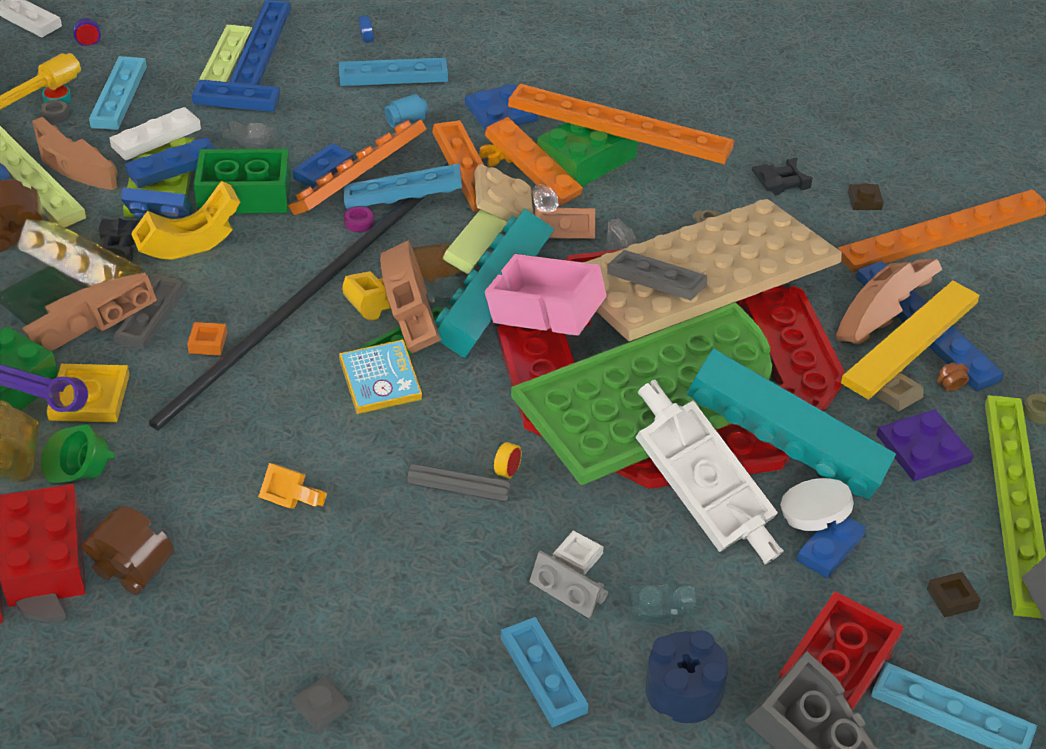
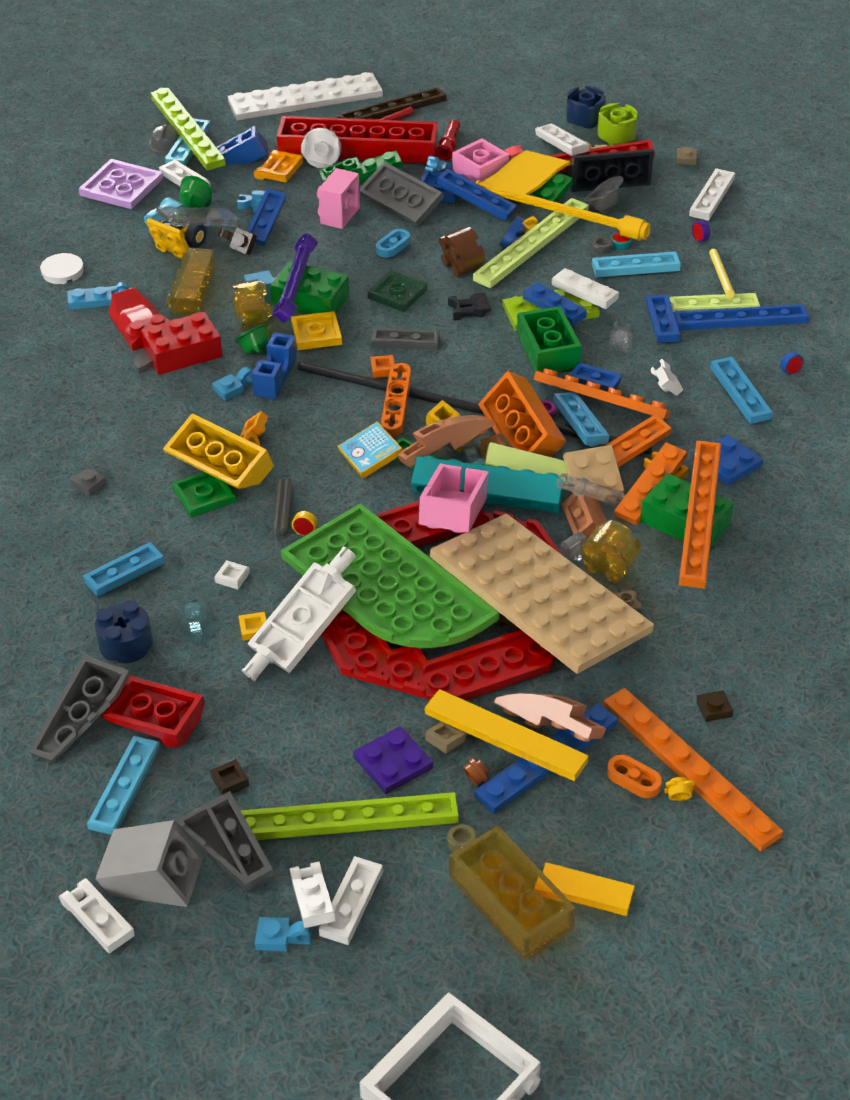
camera: 80 degrees right, 0 degrees up
clear yellow brick [17,219,142,286] -> none
nougat slope [22,273,157,351] -> none
nougat slope [32,117,118,190] -> none
reddish brown brick [81,506,174,595] -> none
blue plate [121,188,193,219] -> none
yellow arch [131,181,240,260] -> none
dark azure brick [385,94,428,128] -> none
light grey hinge [529,551,608,618] -> none
dark grey tile [607,250,707,301] -> none
teal brick [686,348,896,499] -> none
black piece [752,158,813,196] -> none
white tile [780,478,854,531] -> none
blue plate [796,517,866,578] -> none
none -> yellow slope [163,413,274,489]
none -> green tile [171,472,237,518]
none -> dark azure plate [212,366,253,401]
none -> yellow tile [238,612,266,641]
none -> blue arch [252,333,297,399]
none -> orange beam [381,363,412,437]
none -> orange slope [478,371,567,457]
none -> clear yellow brick [581,520,641,583]
none -> orange plate [607,755,662,798]
none -> white plate [651,359,683,395]
none -> yellow plate [664,777,695,801]
none -> light yellow bar [709,249,735,298]

